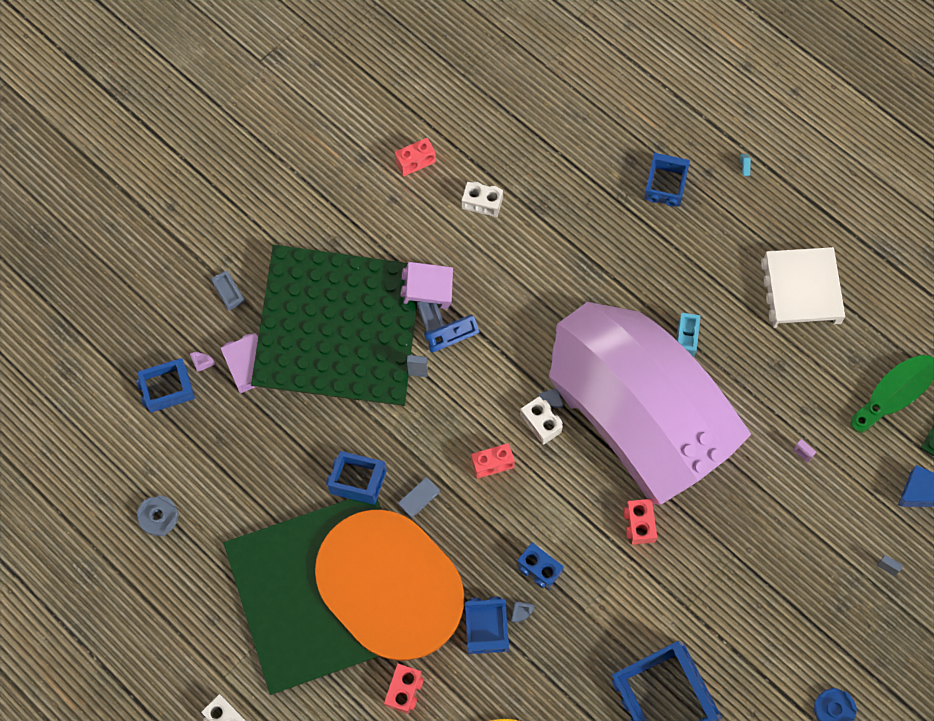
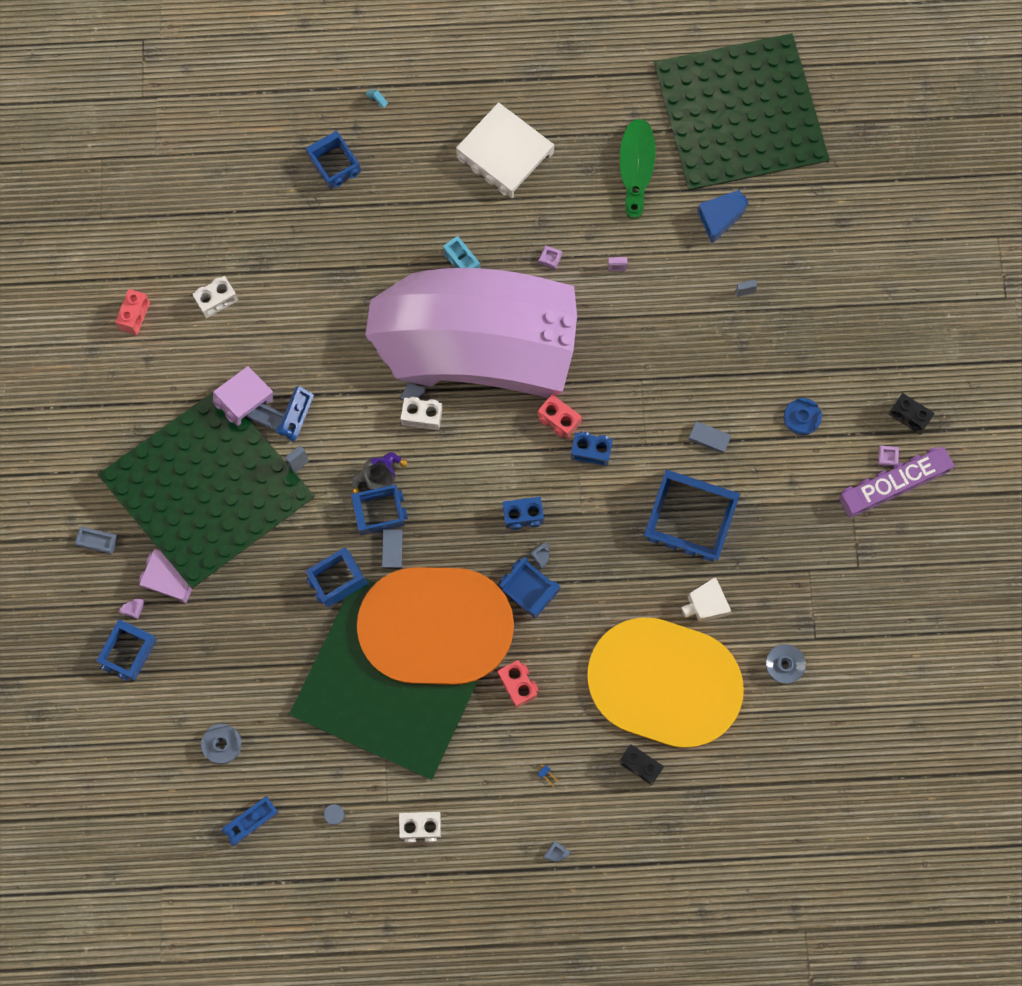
camera: 45 degrees left, 5 degrees up
coral brick [471,443,515,479] -> none
none -> blue plate [221,796,279,847]
none -> sand blue tile [324,804,345,825]
none -> blue window [351,485,408,536]
none -> dark grey piece [352,452,408,494]
none -> lavender tile [538,245,562,270]
none -> blue brick [571,431,613,466]
none -> sand blue tile [689,421,731,454]

